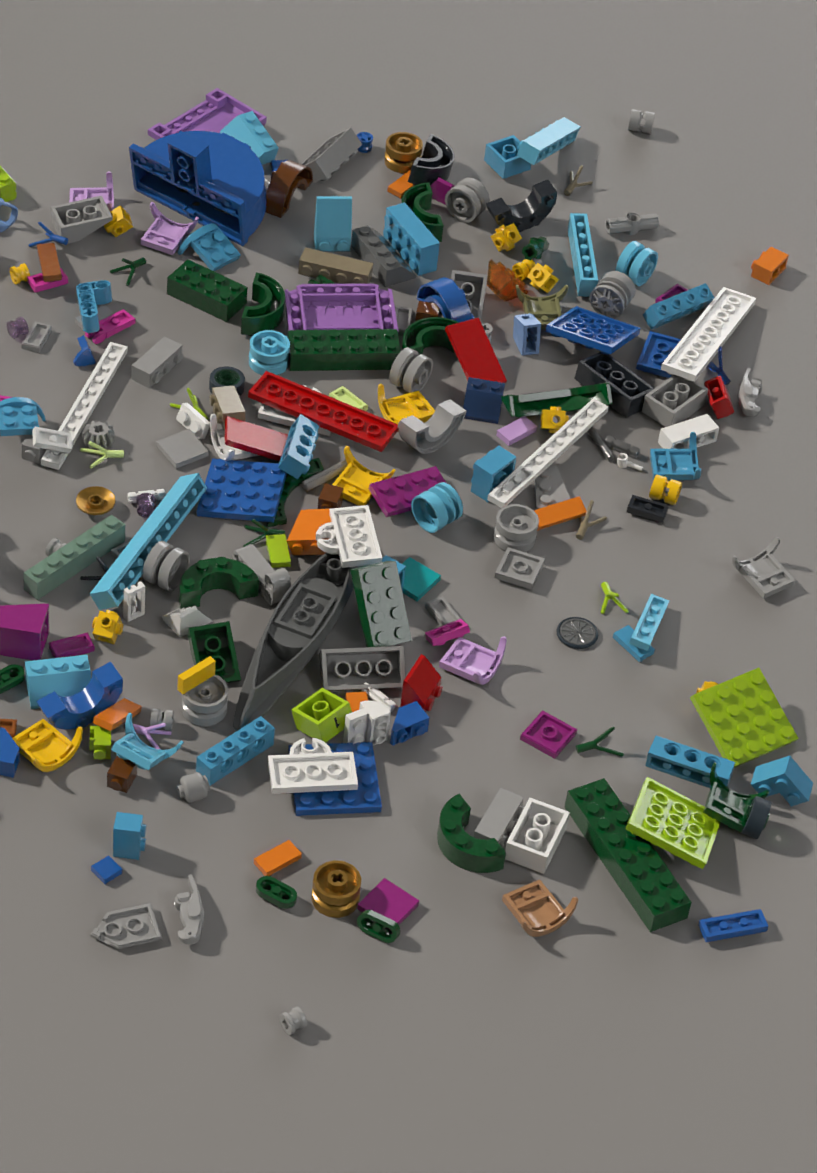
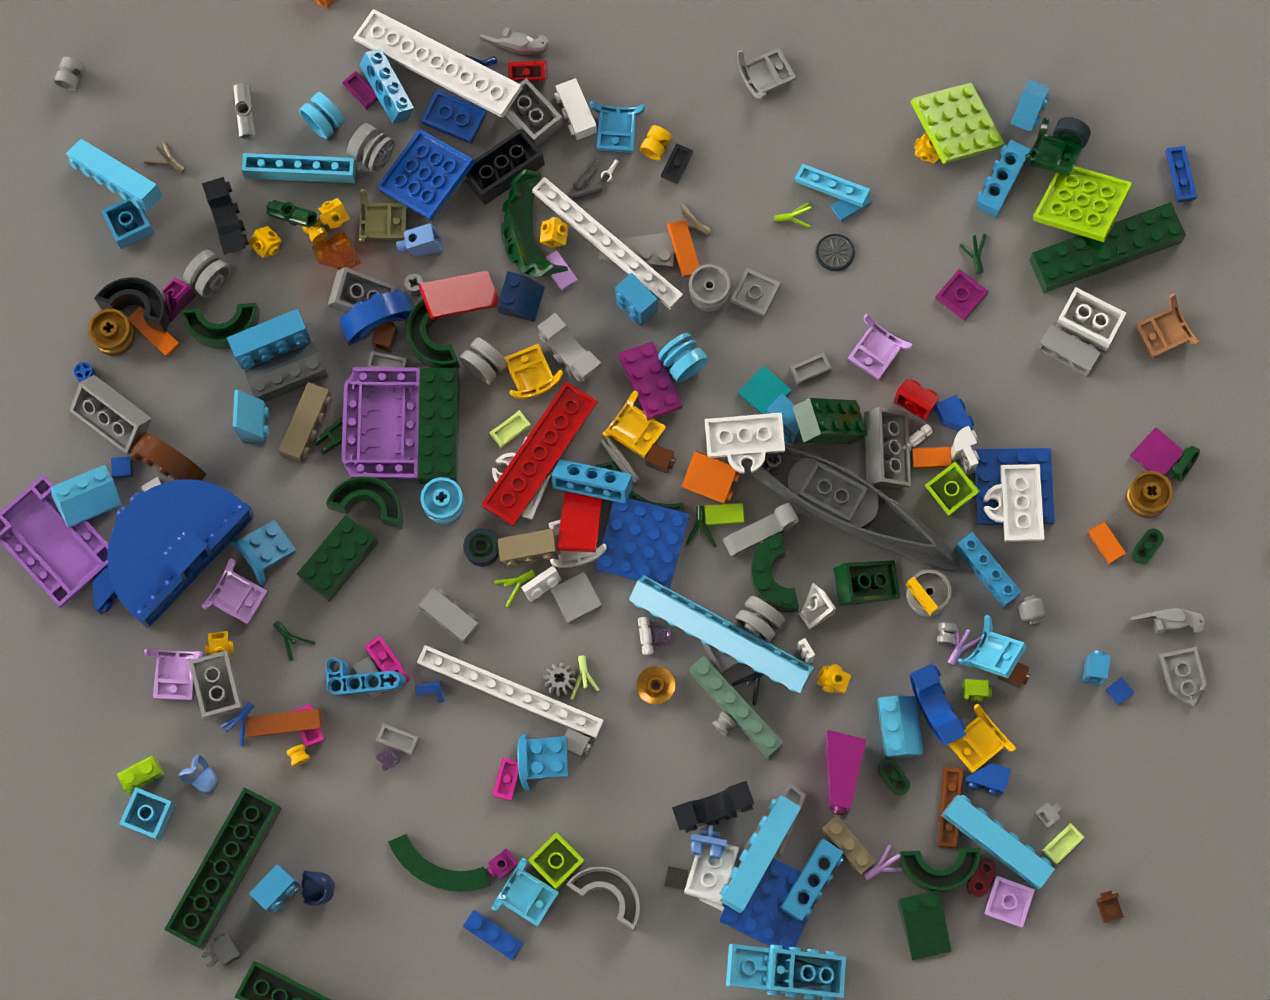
camera: 75 degrees left, 30 degrees up
white plate [32,426,72,453] -> none
magenta tile [49,632,95,658] -> none
orange tile [93,698,142,731] -> none
dark pink plate [425,619,470,646] -> none
dark green brick [437,793,506,873] -> none

